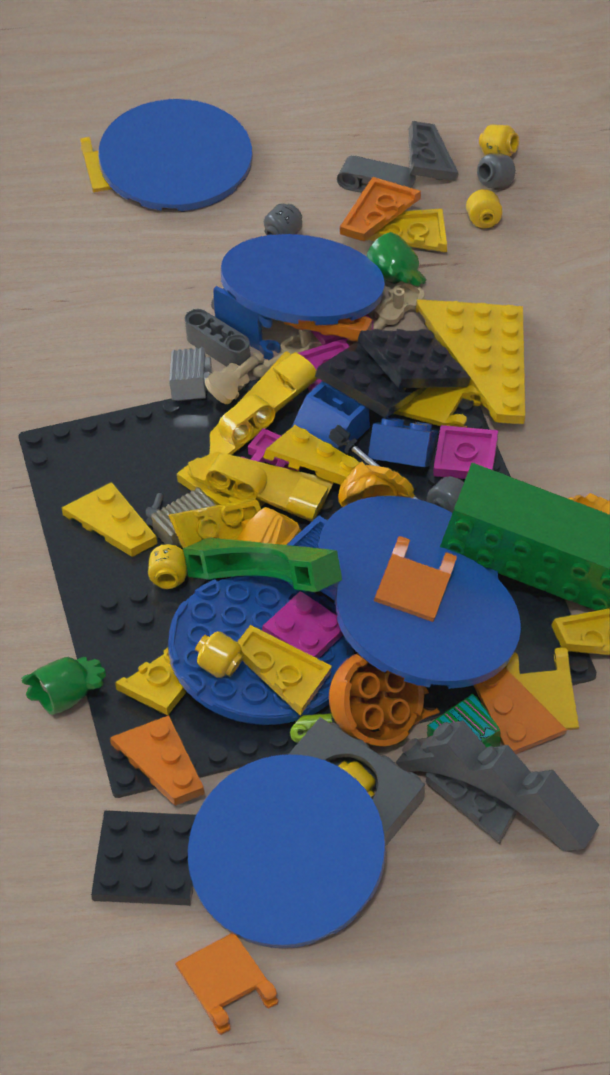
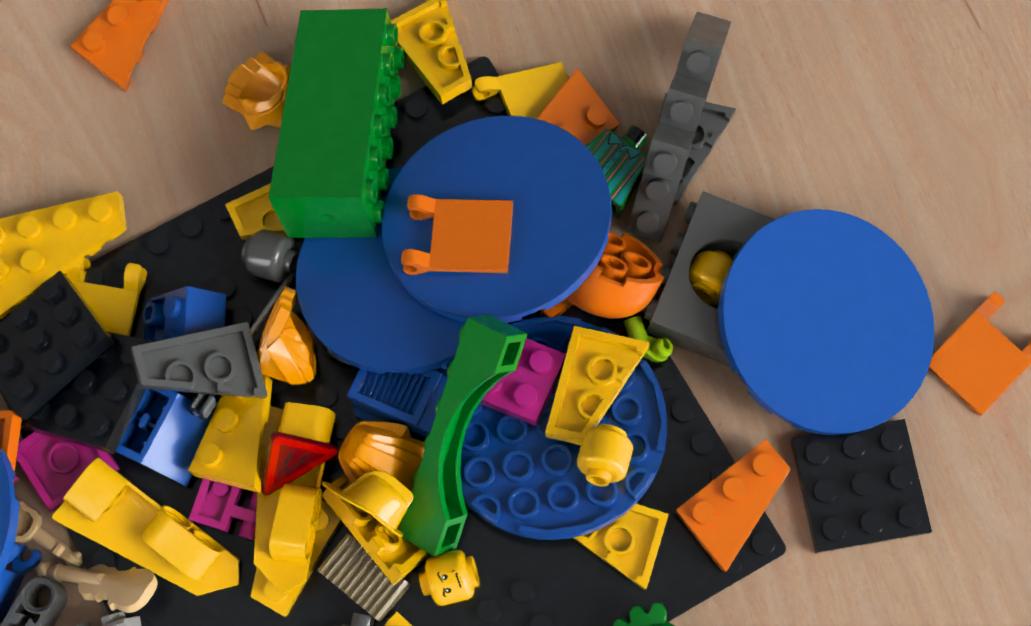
camera: 105 degrees left, 25 degrees up
dark pink plate [434,425,498,479] -> none
none -> dark grey wing [131,322,268,399]
none -> piece [261,431,339,495]
none -> yellow piece [322,471,414,537]

